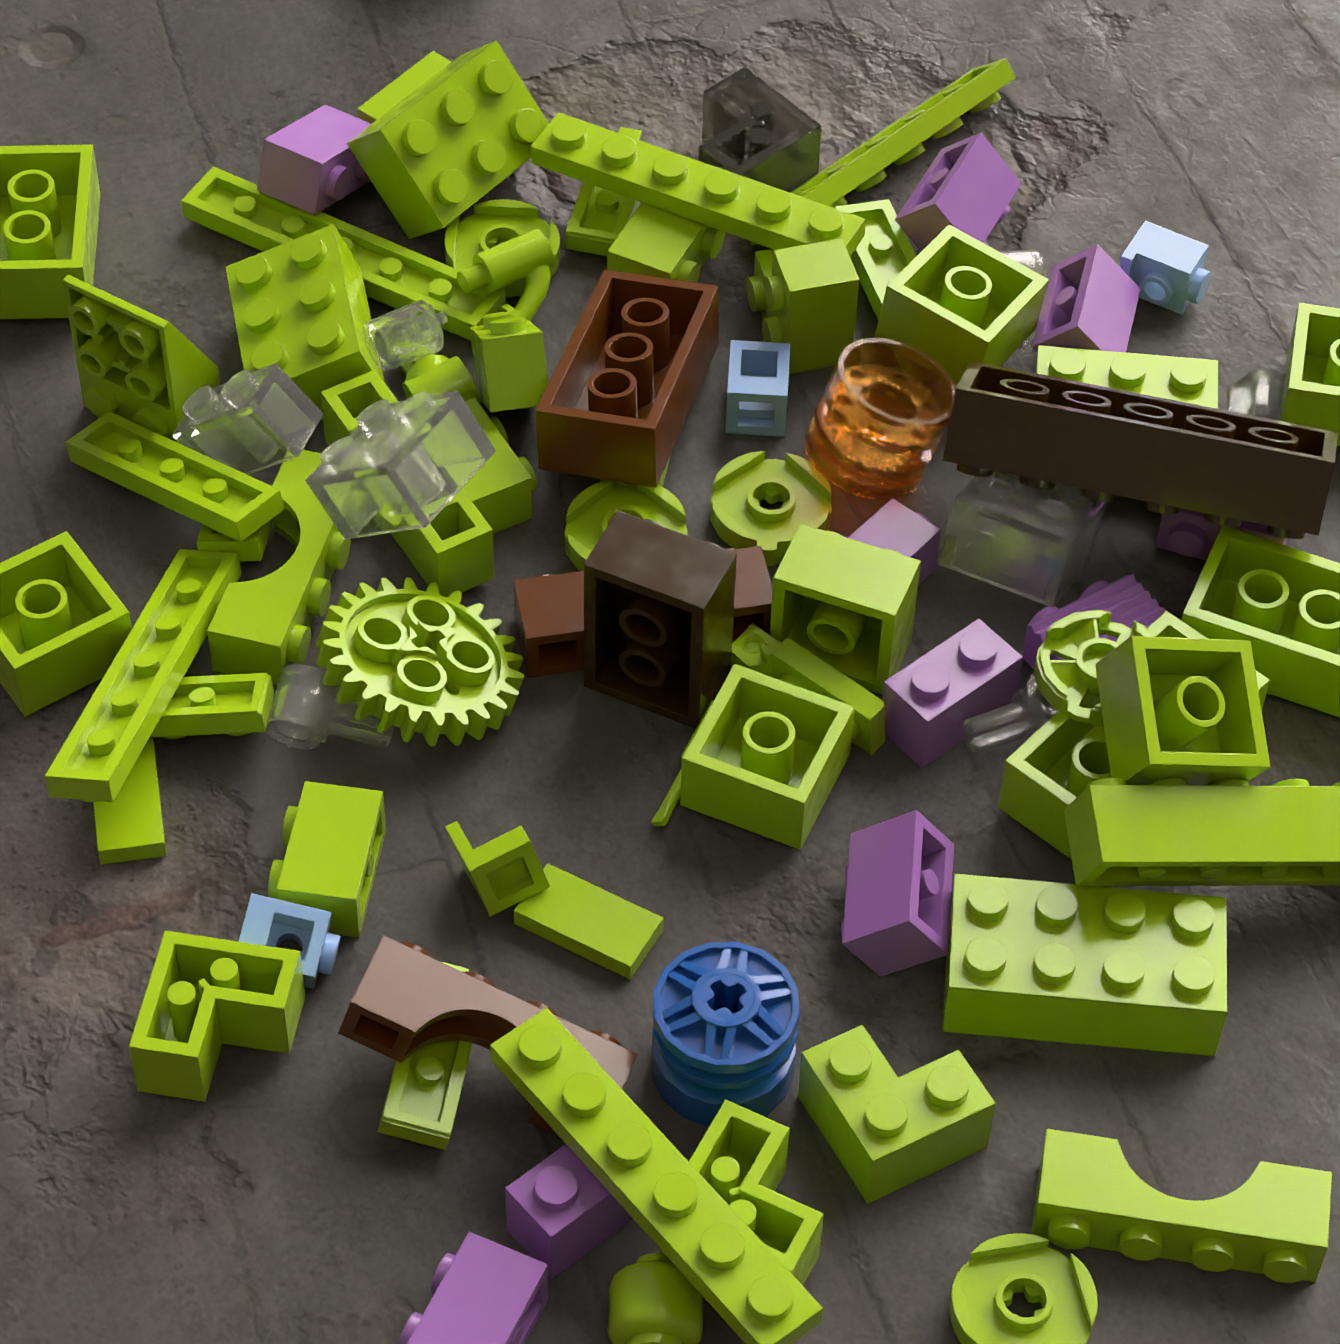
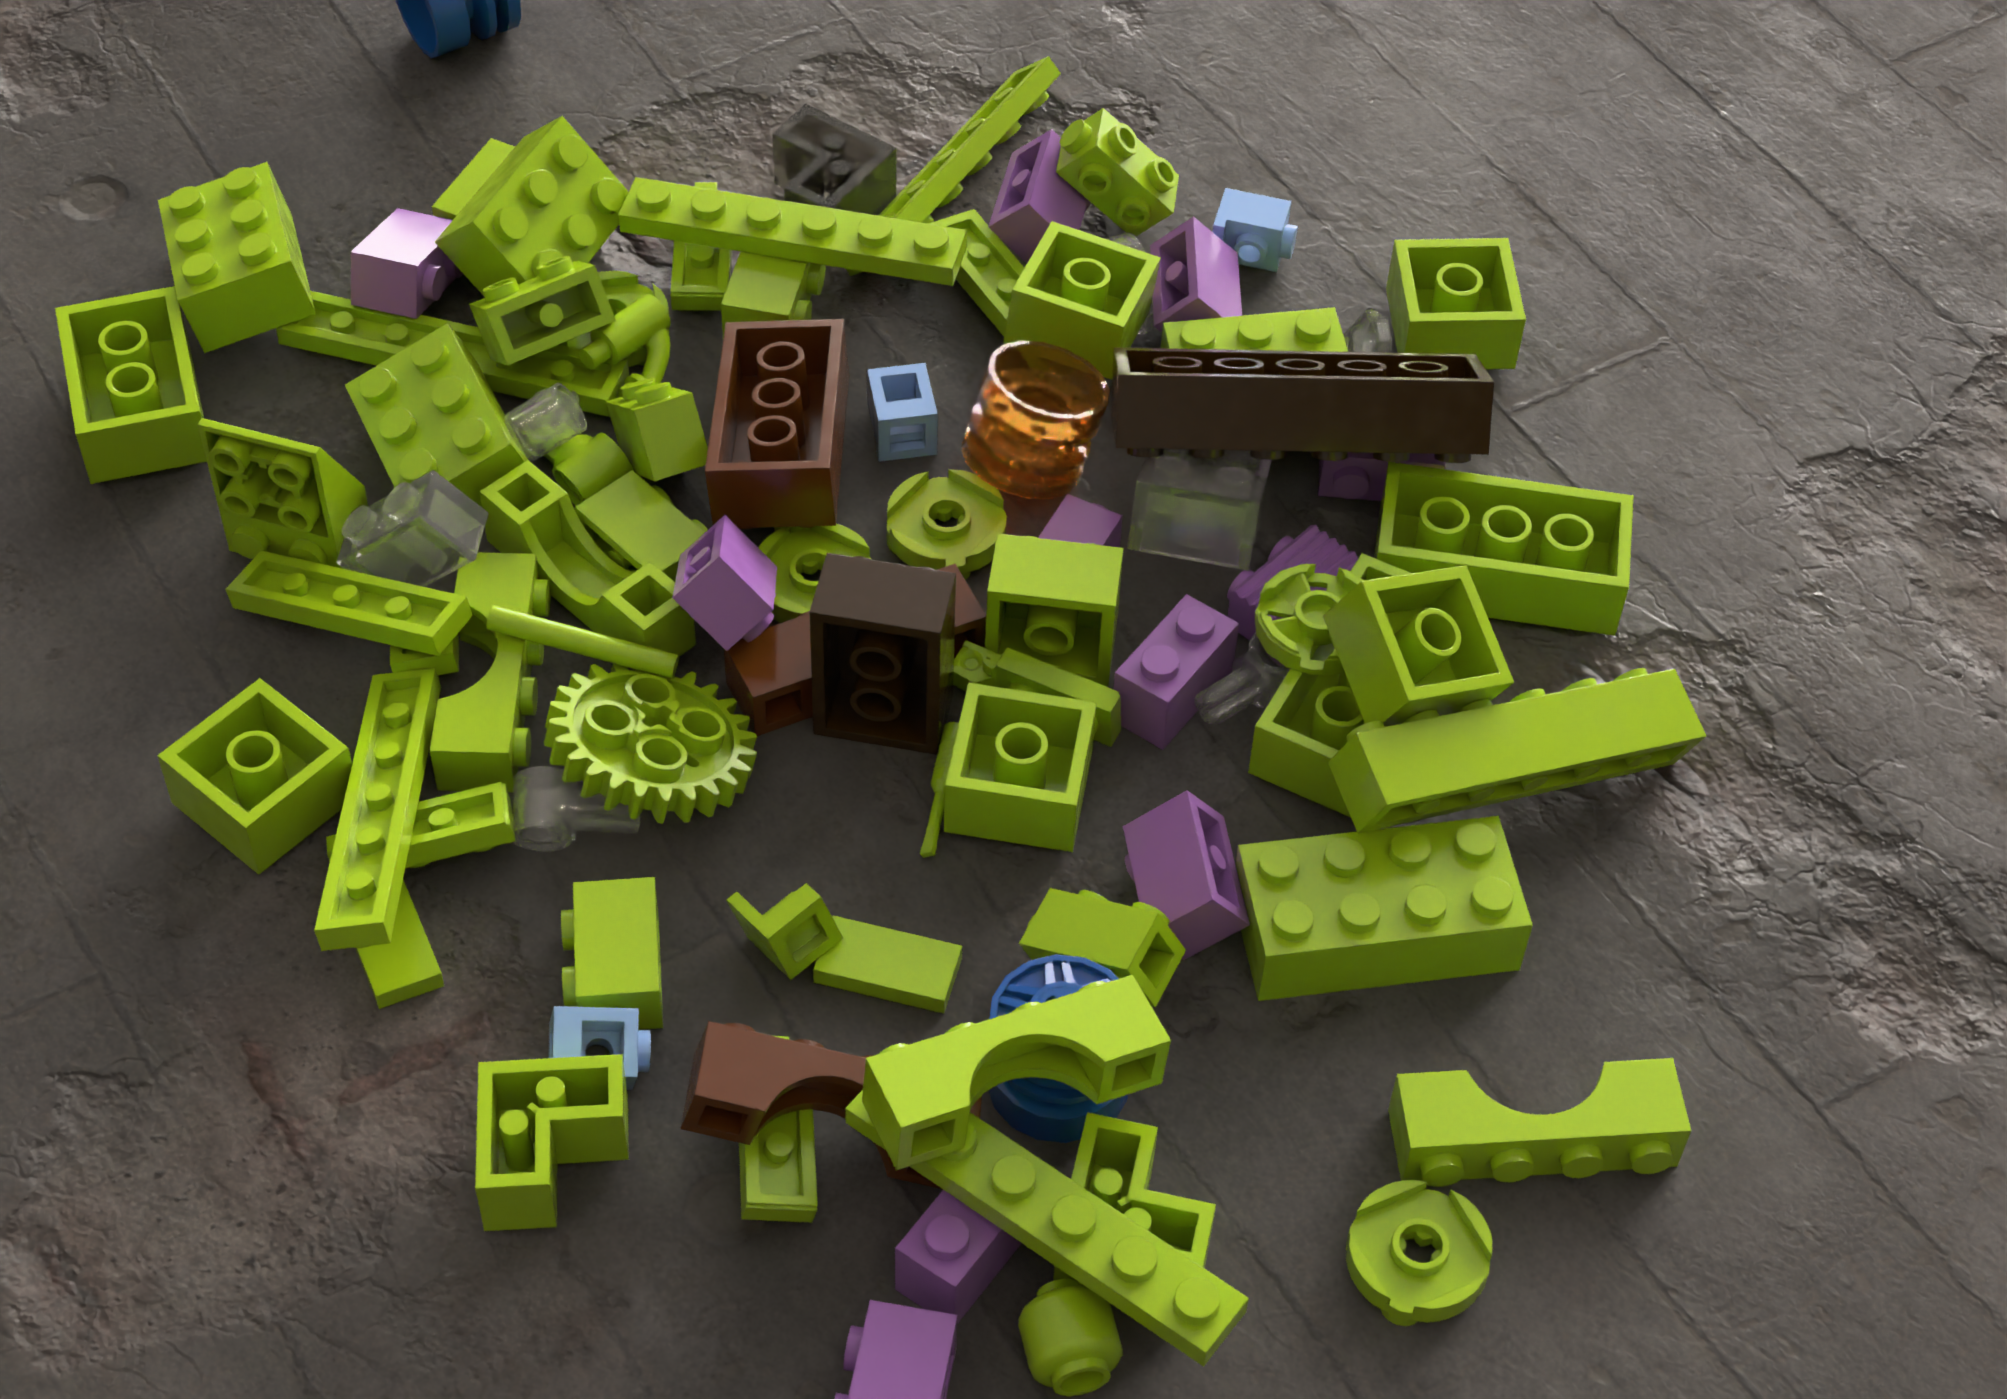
camera: 15 degrees left, 0 degrees up
clear brick [305,391,496,540] -> none
lime brick [746,238,859,374] -> none
lime brick [798,1024,996,1204] -> none
none -> lime brick [158,162,316,353]
none -> lime brick [469,256,616,366]
none -> lime bar [486,605,679,679]
none -> medium lavender brick [672,515,777,651]
none -> lime arch [862,974,1171,1170]
none -> lime brick [1019,888,1186,1007]
none -> lime brick [1056,108,1179,238]

